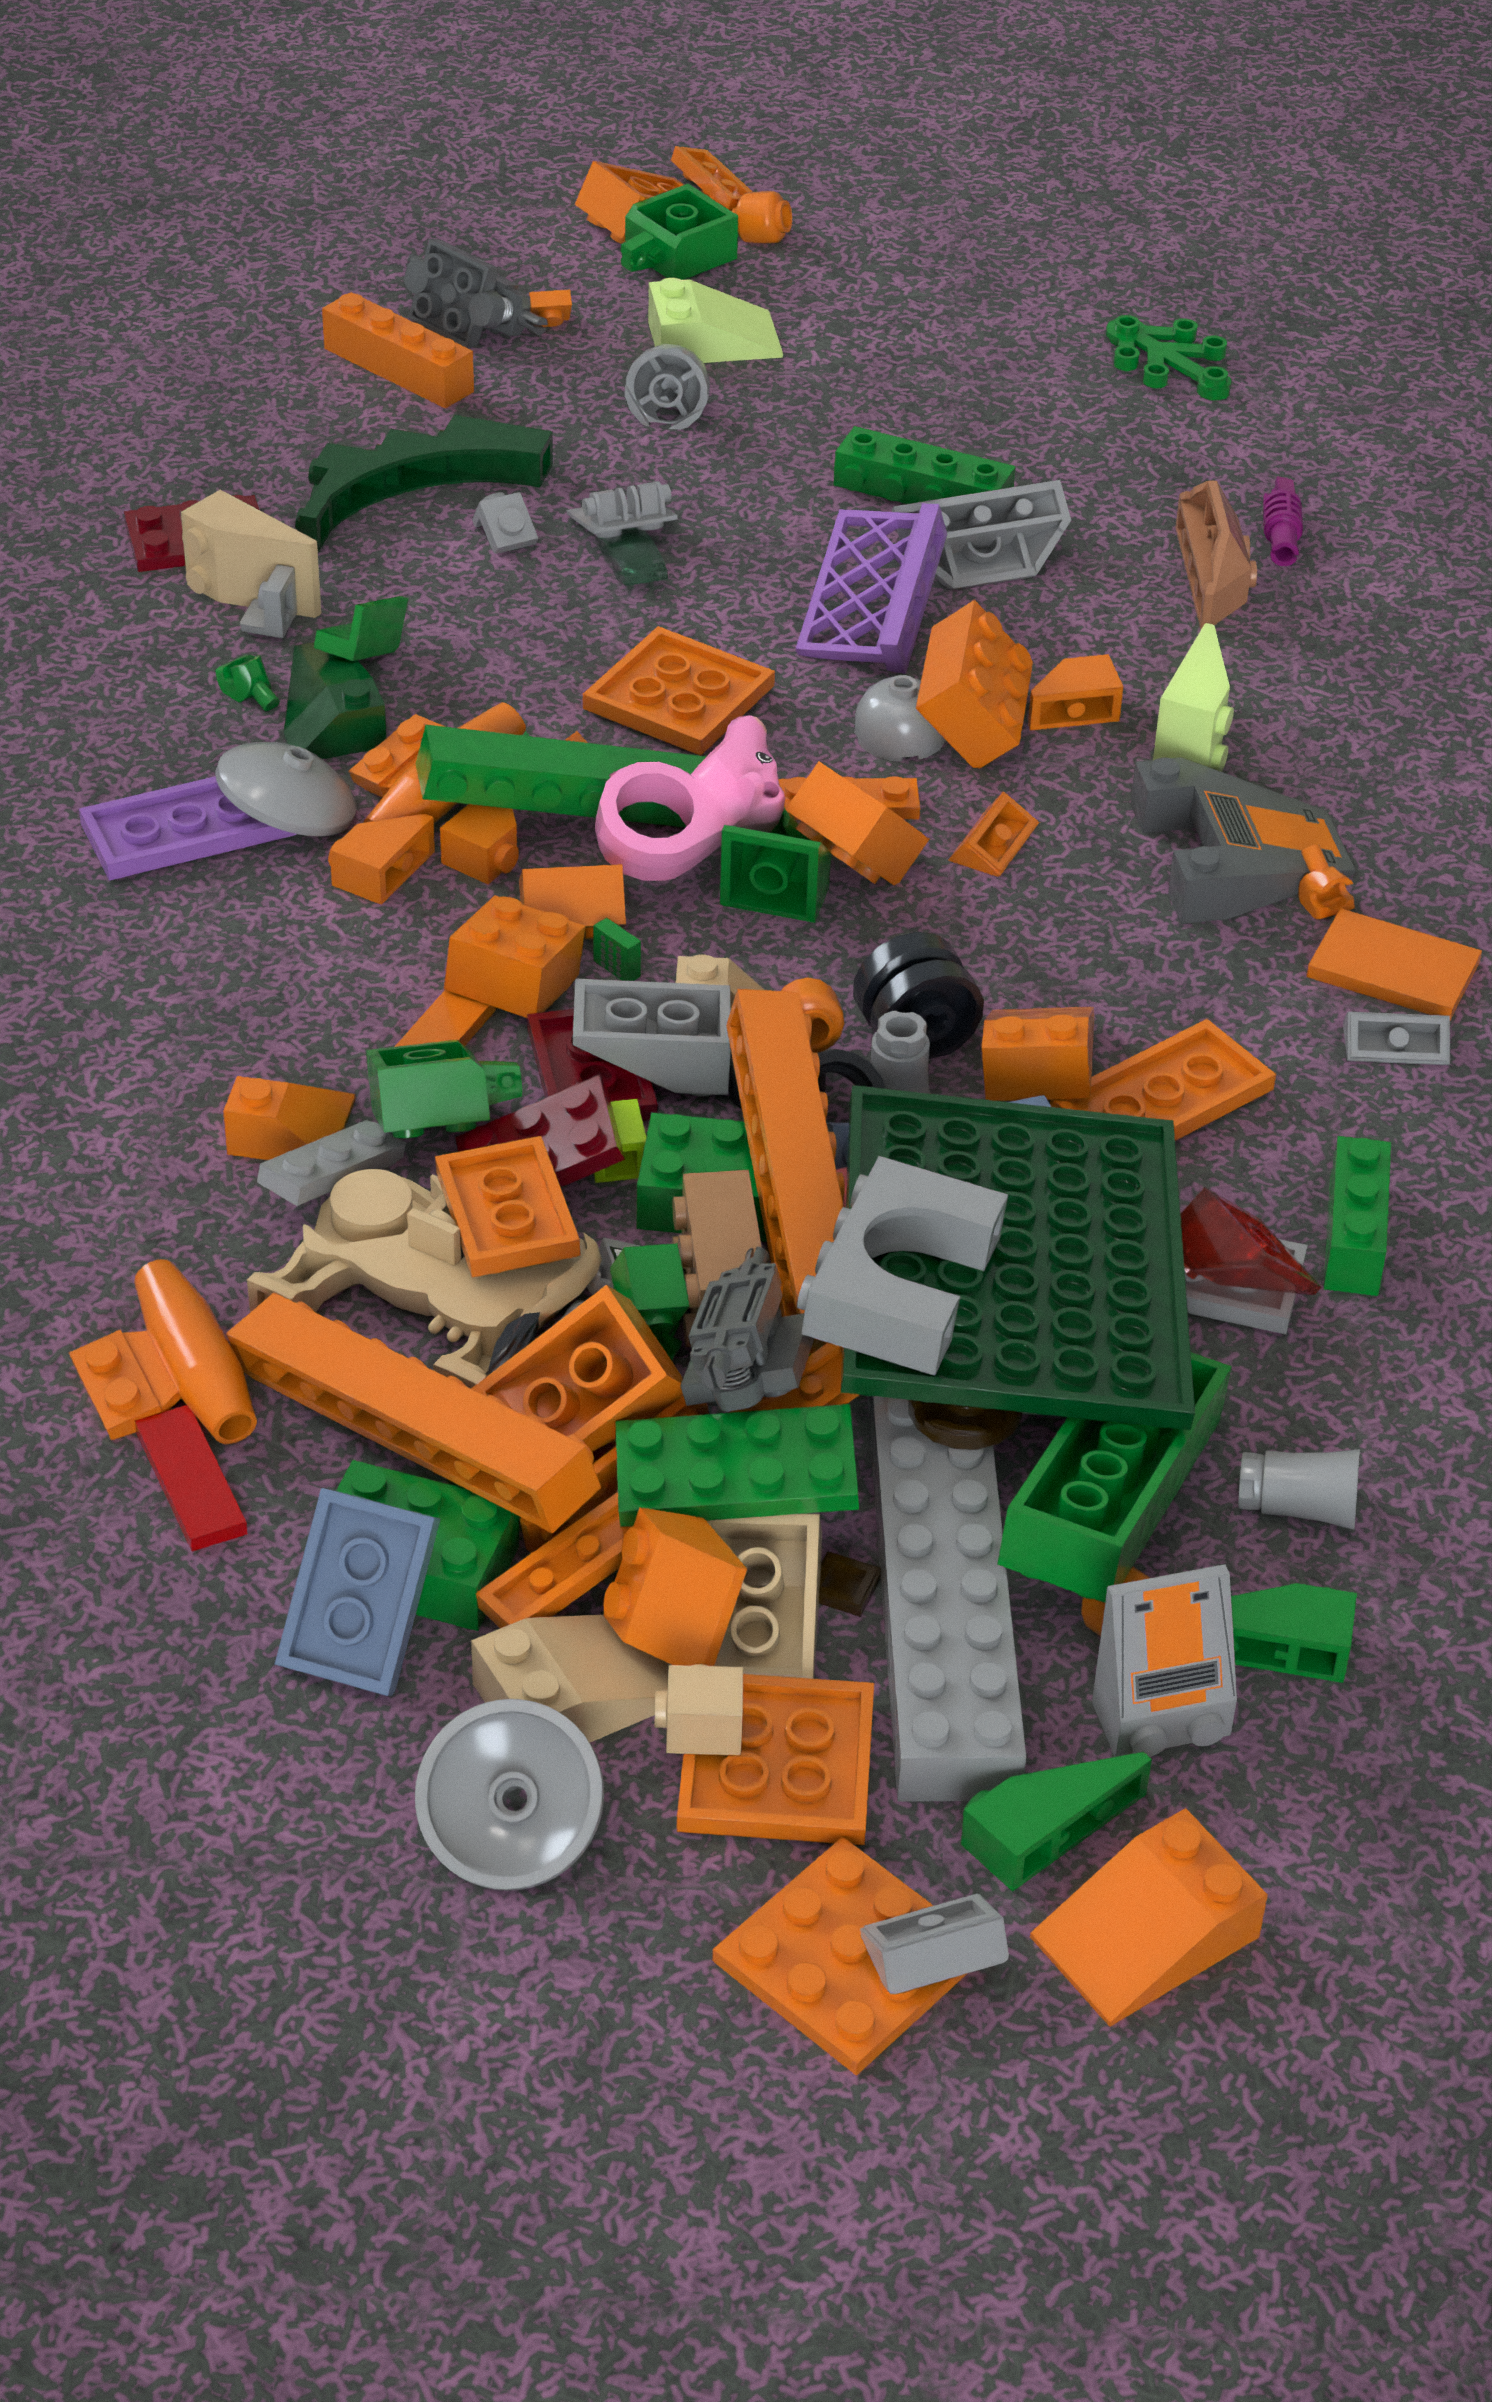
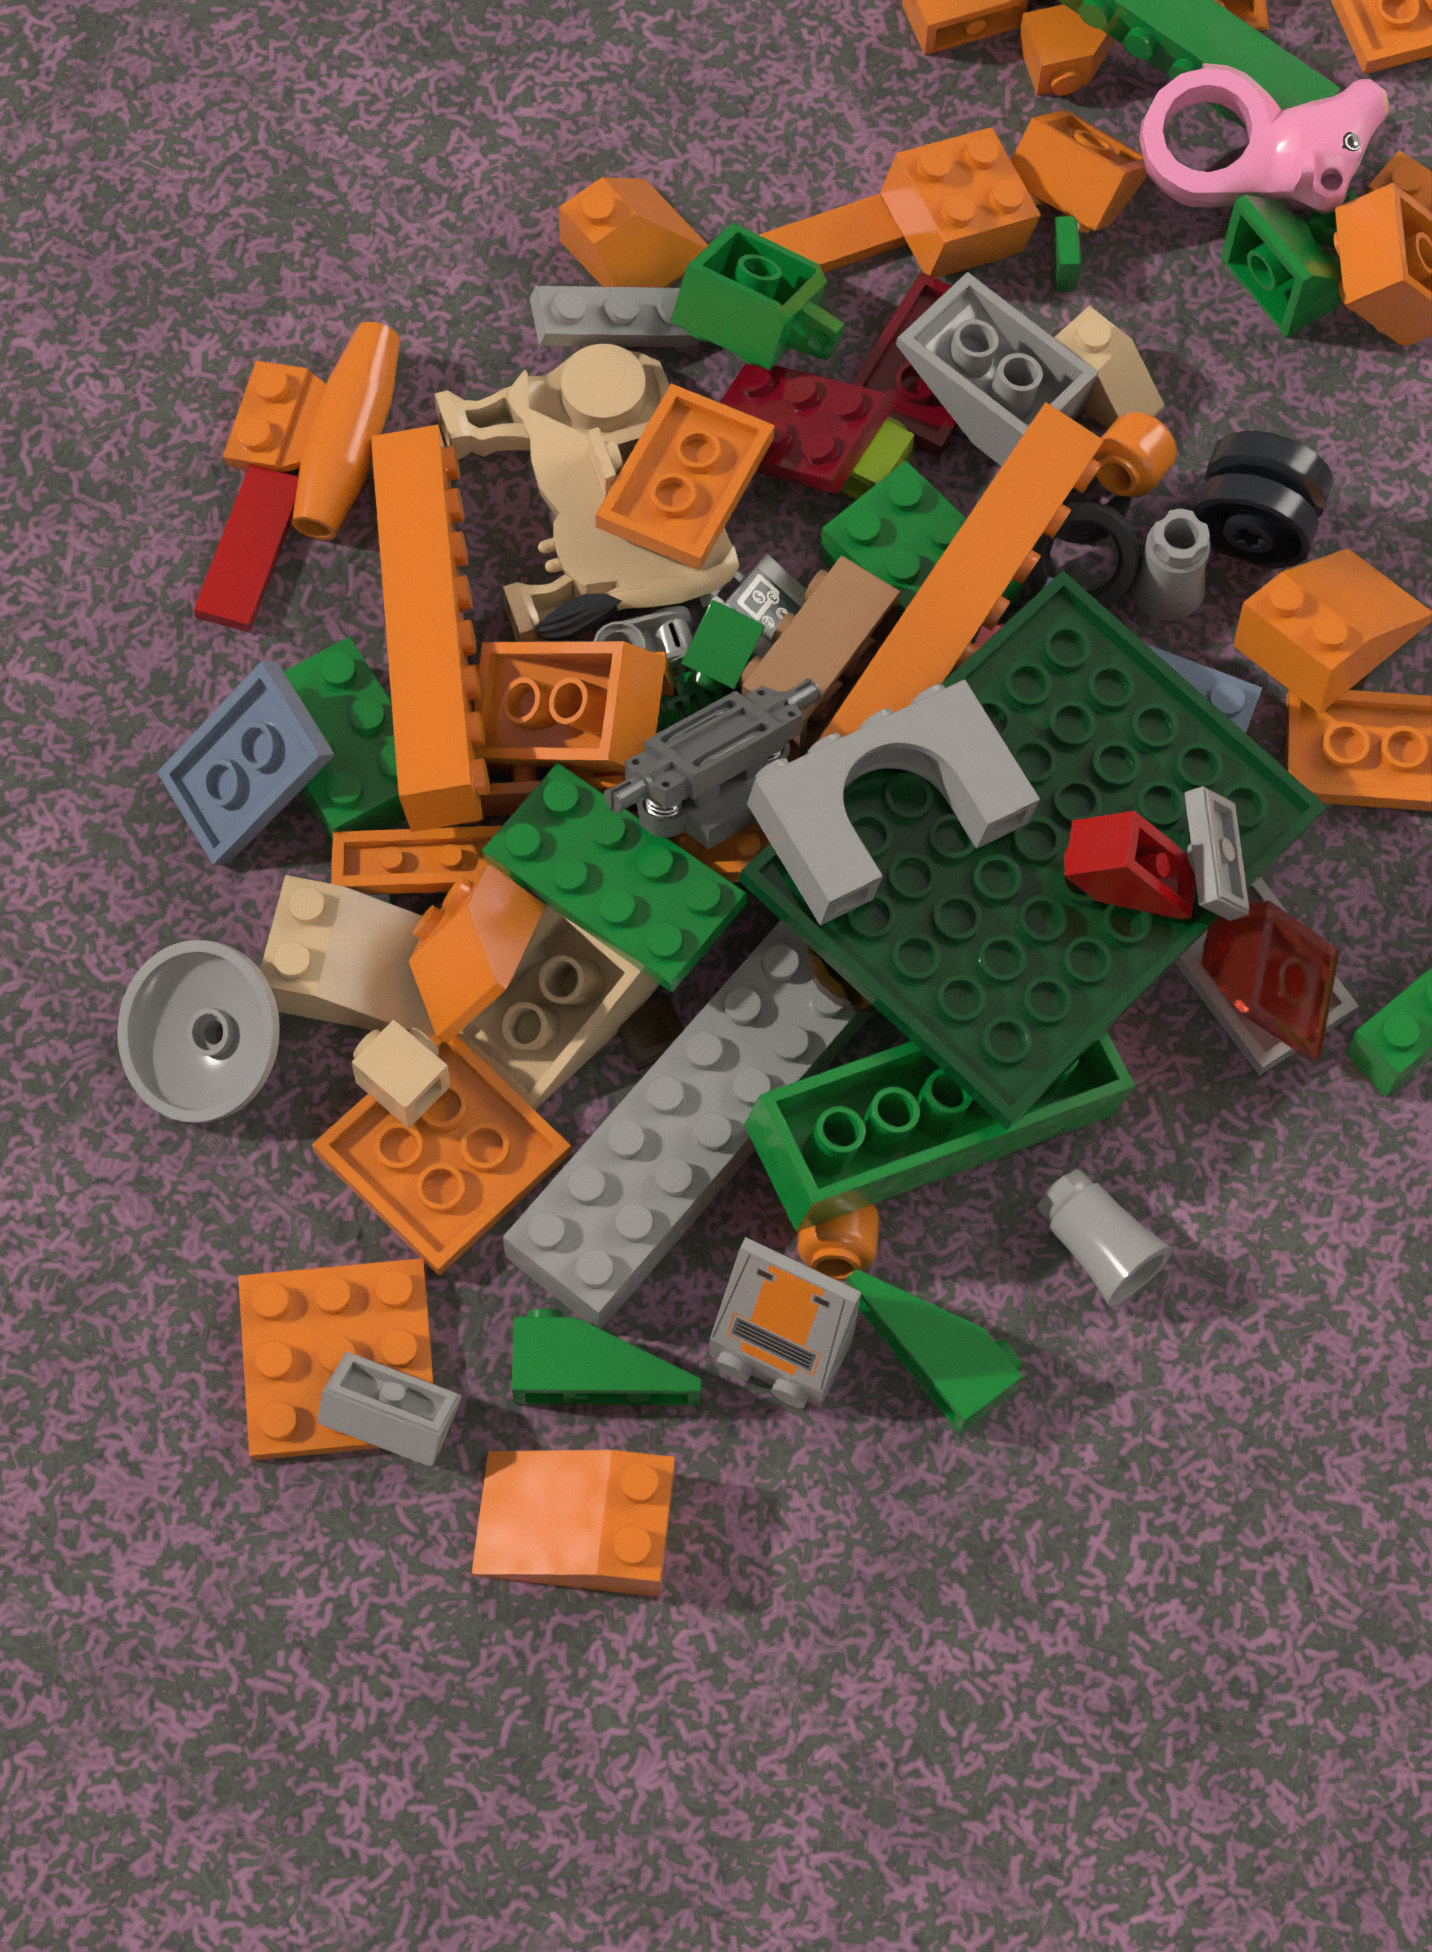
camera: 40 degrees right, 25 degrees up
none -> red slope [1064,811,1196,919]
none -> light grey plate [1184,786,1249,921]

